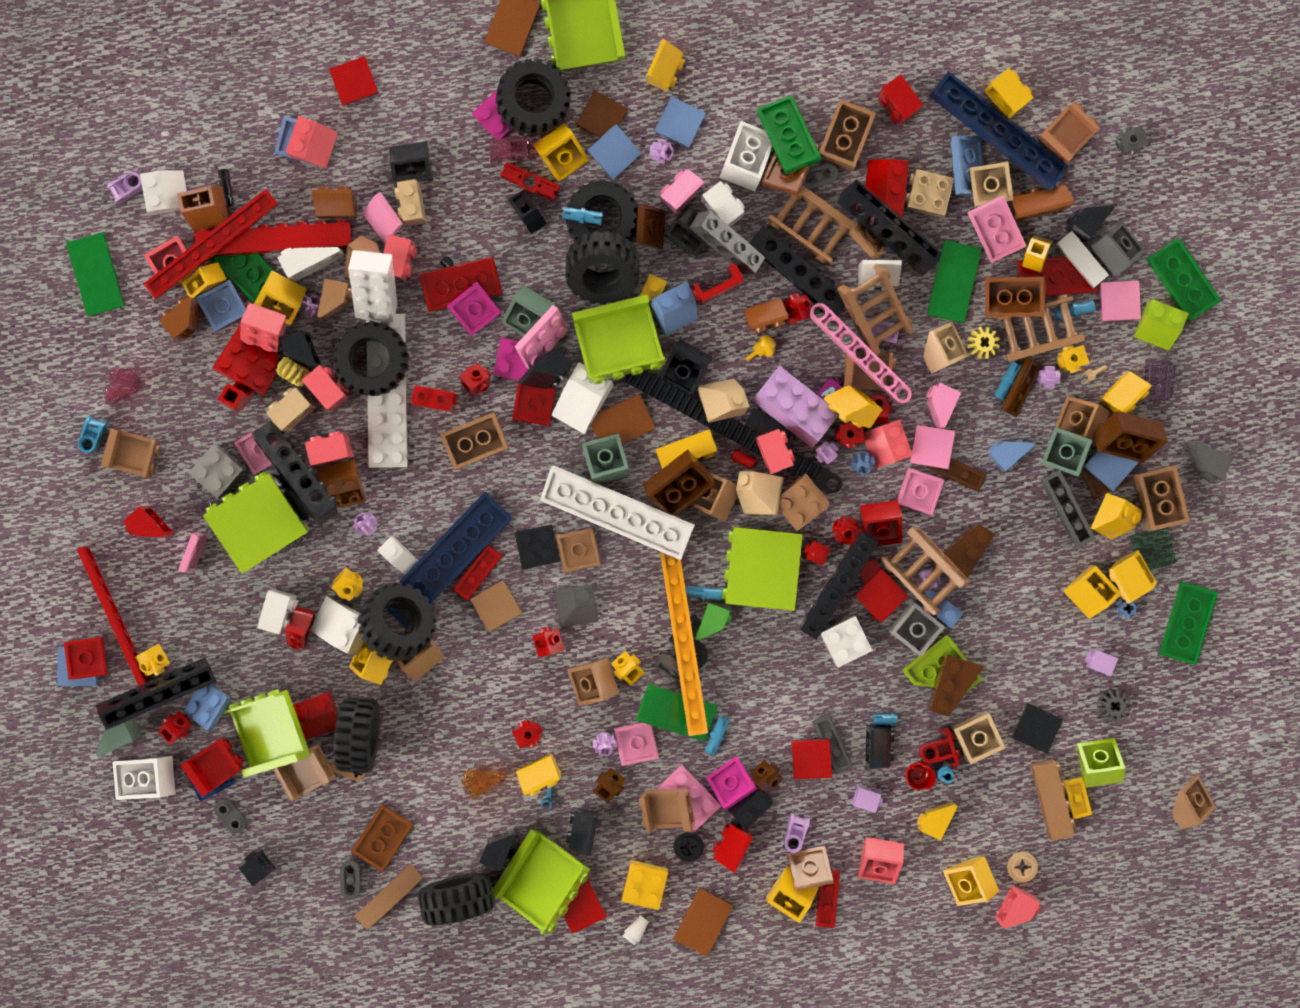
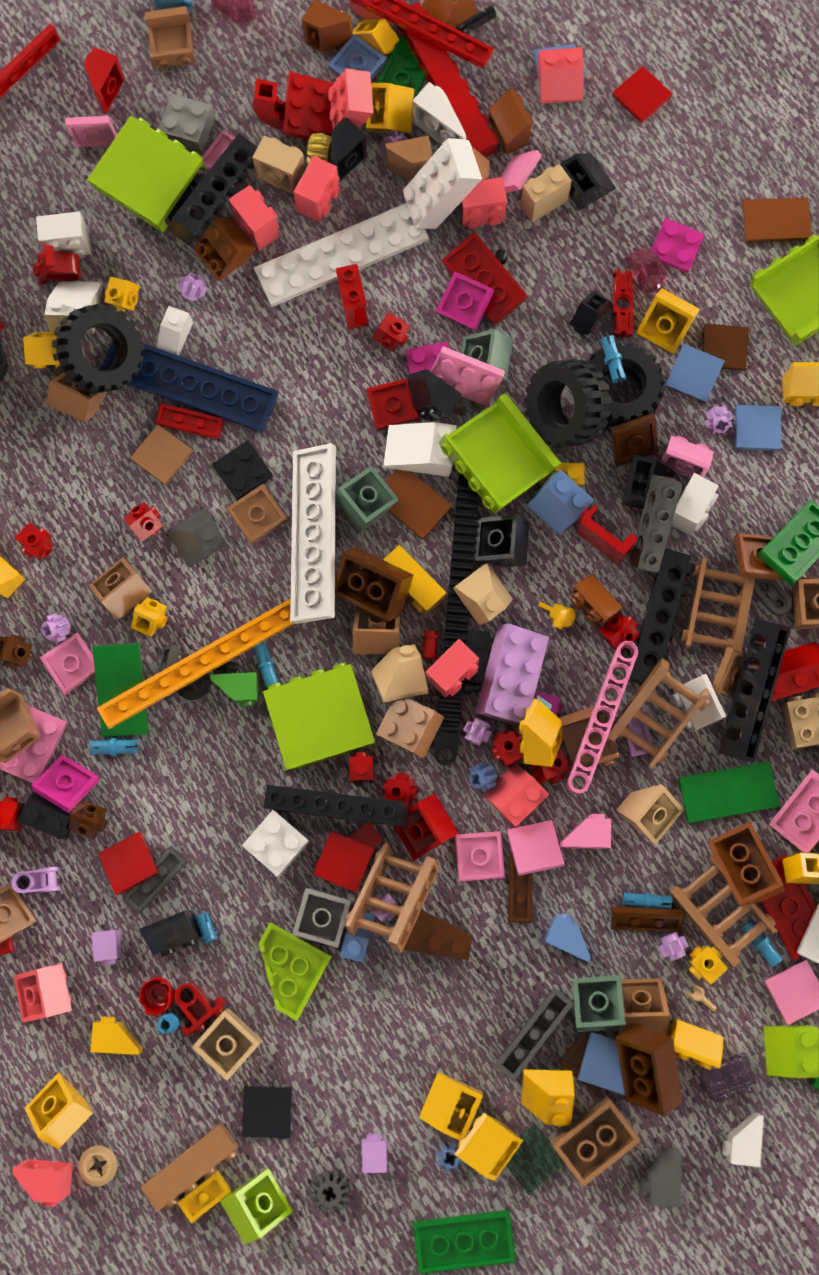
camera: 75 degrees right, 10 degrees down
black tyre [332,321,410,396] -> none
medium nougat brick [440,412,510,470] -> none
black tyre [496,58,571,138] -> none
white slope [719,121,772,192] -> none
reddish brown wedge [927,654,984,717] -> none
light yellow gear [967,327,1000,359] -> none
none -> white slope [723,1112,764,1167]

